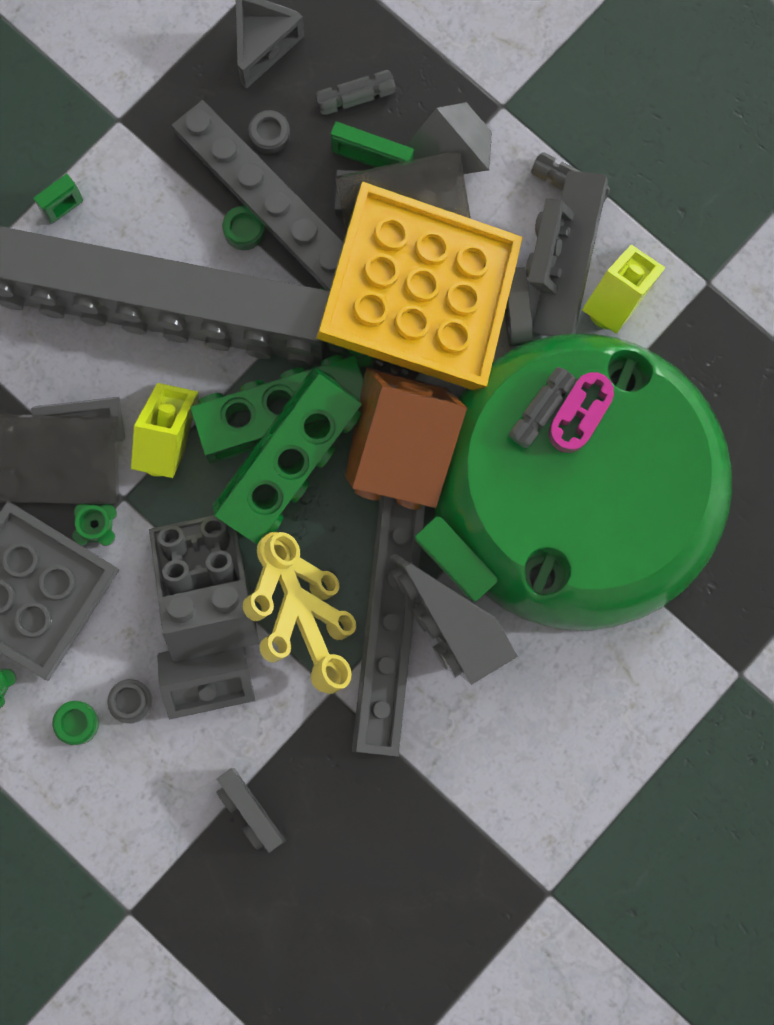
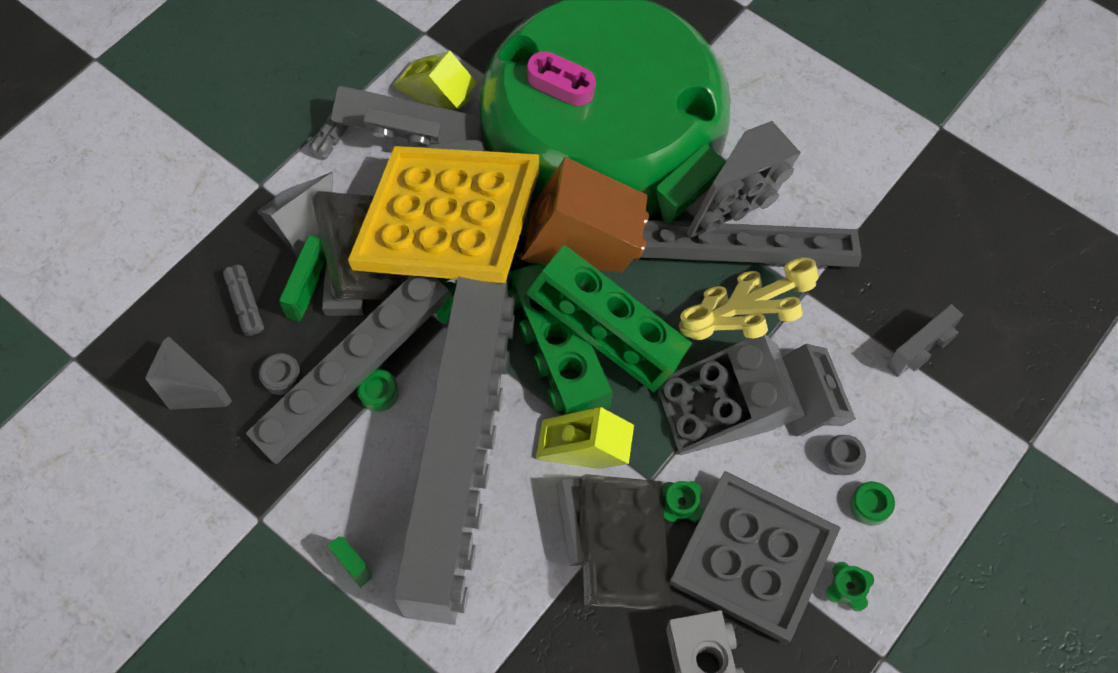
camera: 90 degrees left, 15 degrees down
dark grey axle [509,367,576,448] -> none

